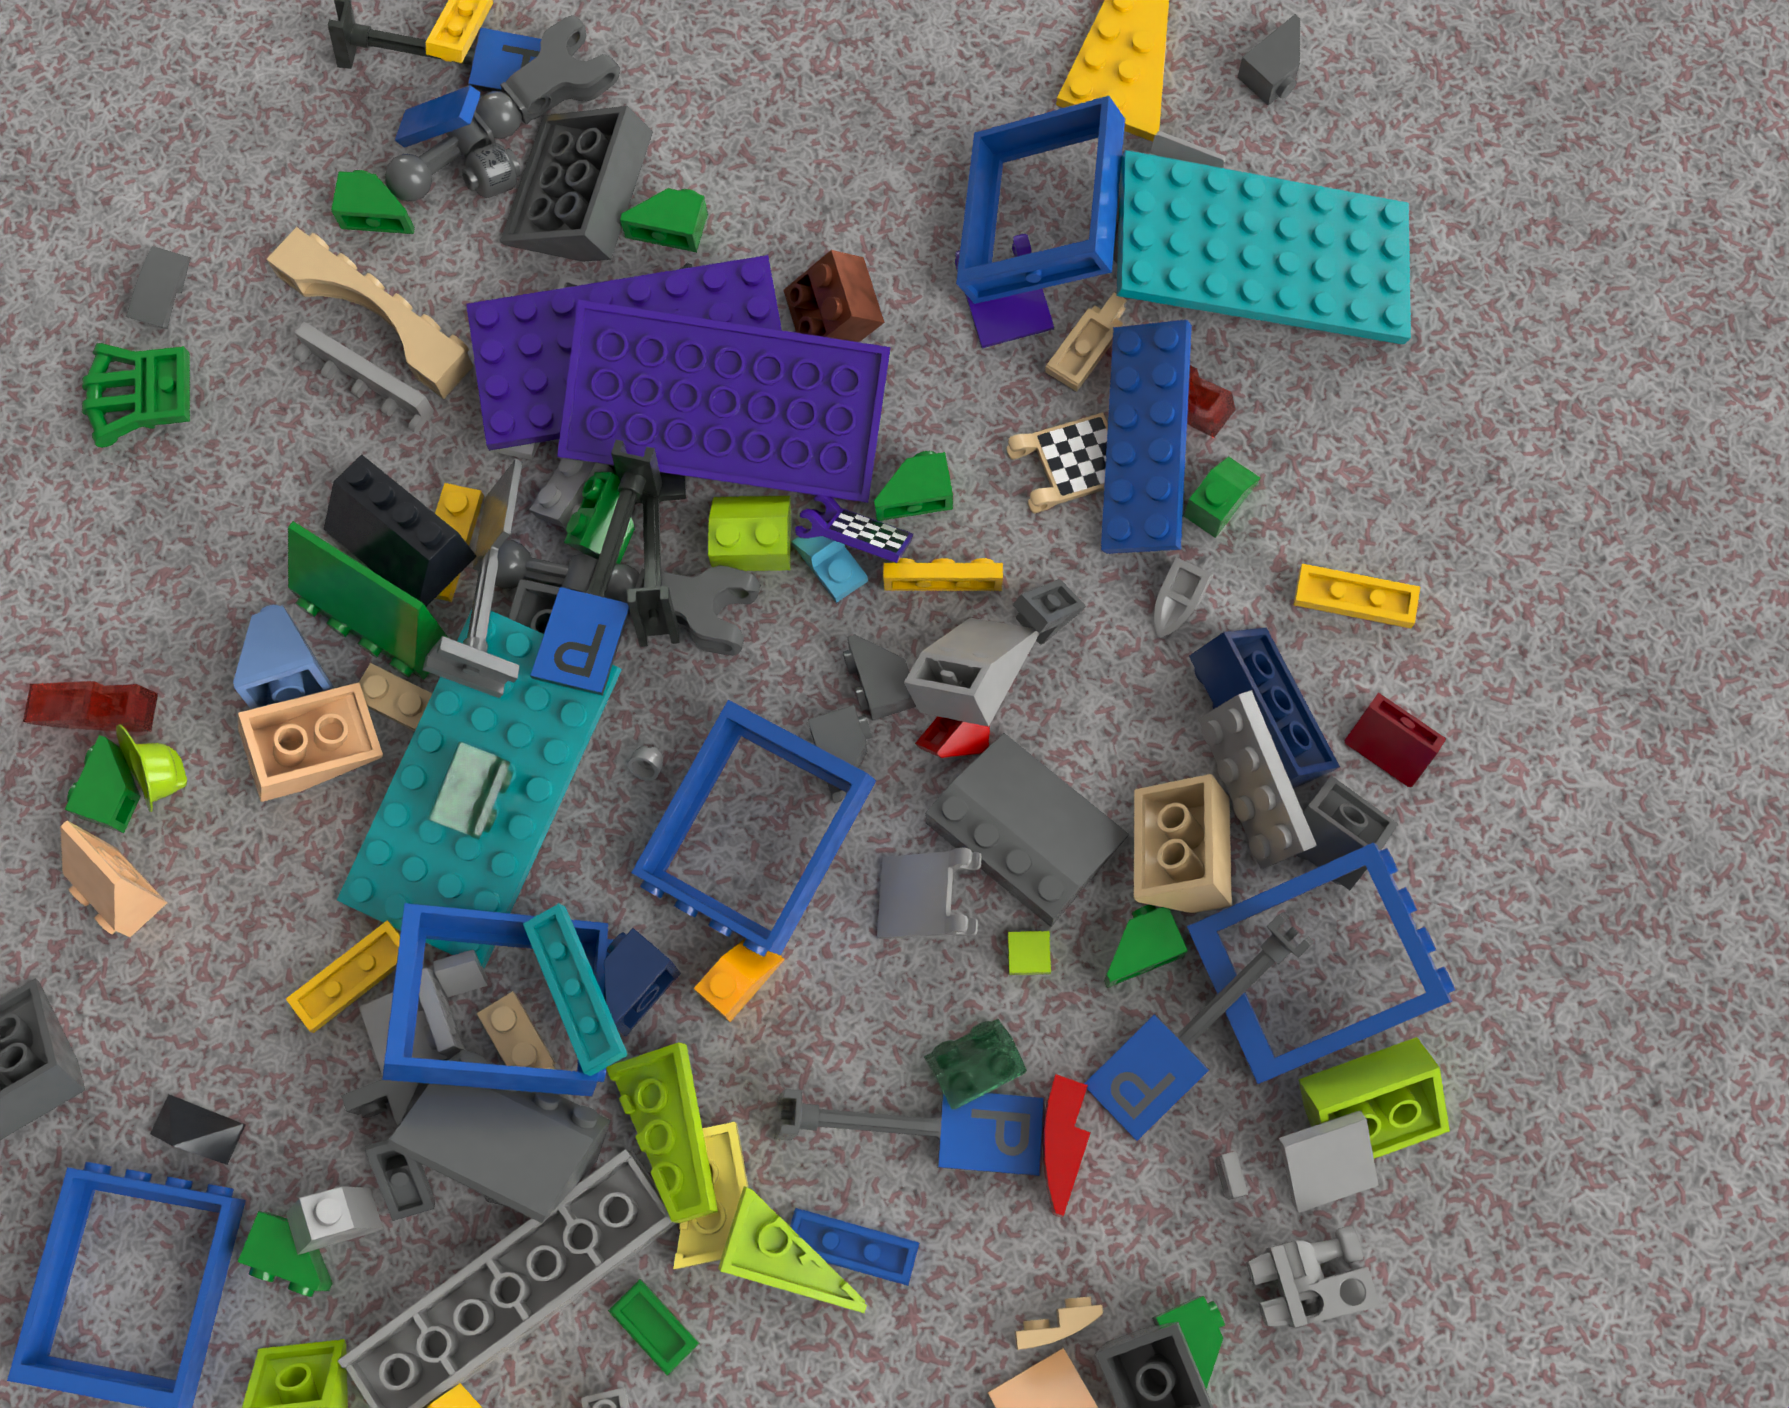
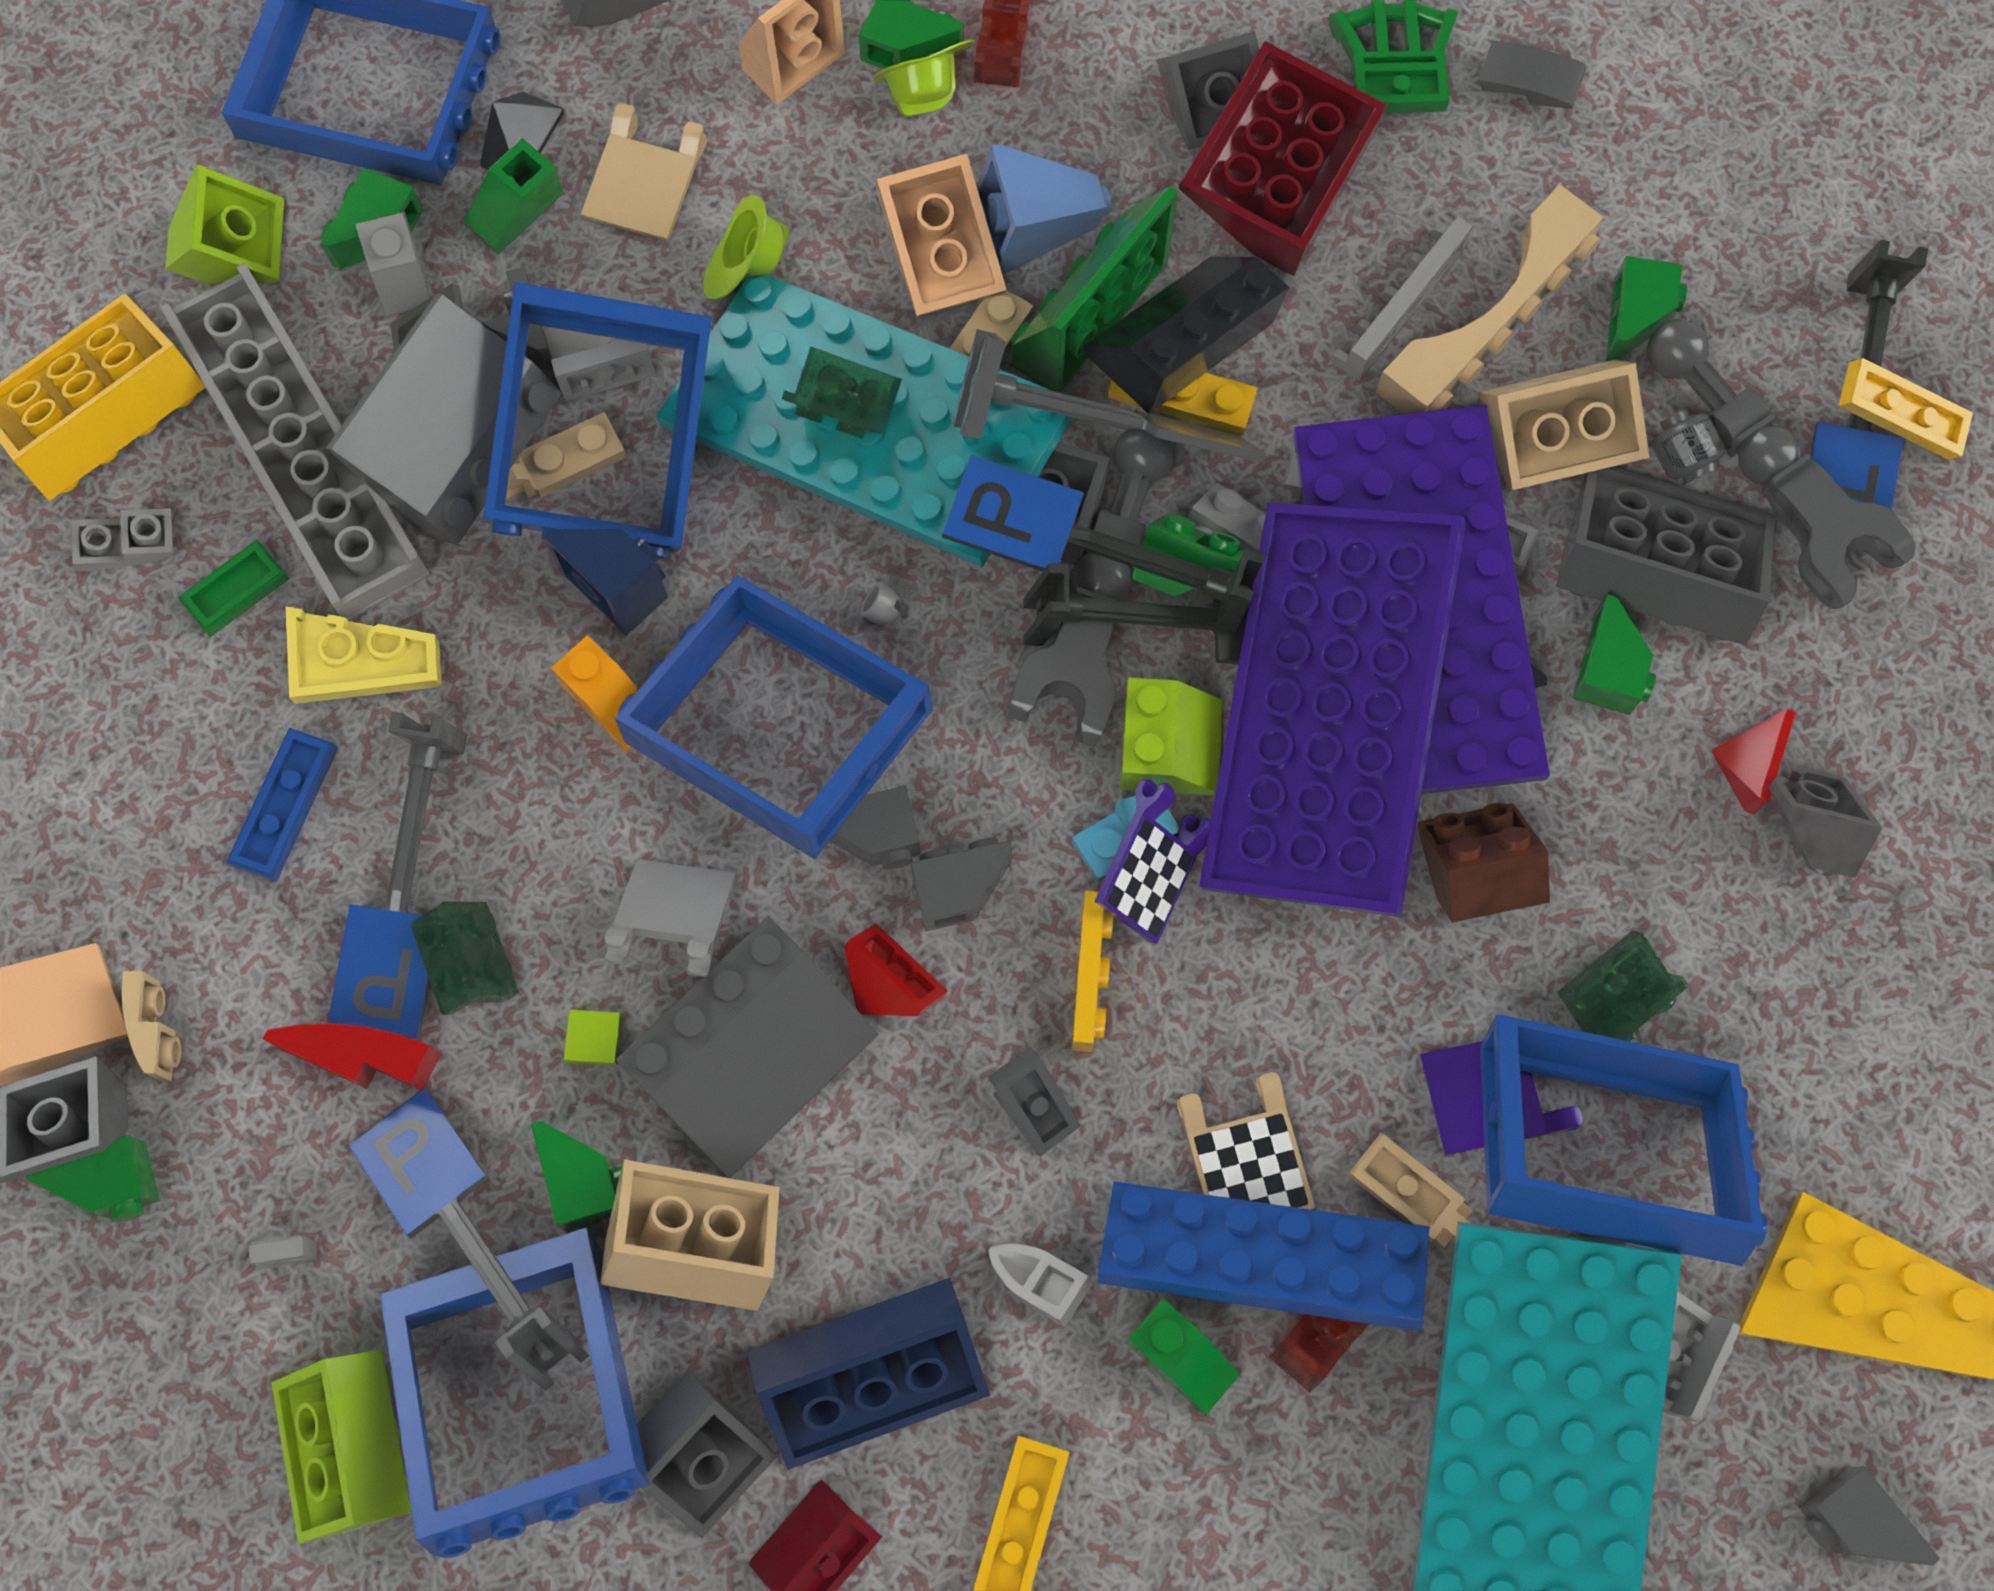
camera: 90 degrees right, 0 degrees up
yellow plate [286,920,400,1033] -> none
blue tile [394,85,480,148] -> none
light grey tile [433,950,487,997] -> none
teal plate [523,903,628,1076] -> none
lime wing [606,1042,718,1223] -> none
lime wing [718,1186,867,1314] -> none
green slope [874,451,953,521] -> none
light grey slope [904,618,1039,727] -> none
light grey plate [1198,690,1317,869] -> none
light grey hips [1246,1225,1381,1328] -> none
light grey tile [1279,1110,1379,1213] -> none
none -> green slope [464,138,563,254]
none -> tan flag [580,103,707,242]
none -> lime piece [703,195,789,301]
none -> dark grey slope [1156,32,1259,150]
none -> dark red slope [1178,41,1387,276]
none -> tan slope [1479,360,1650,490]
none -> clear green bracket [1557,930,1689,1042]
none -> red slope [1712,709,1796,814]
none -> flat silver slope [1769,766,1883,878]

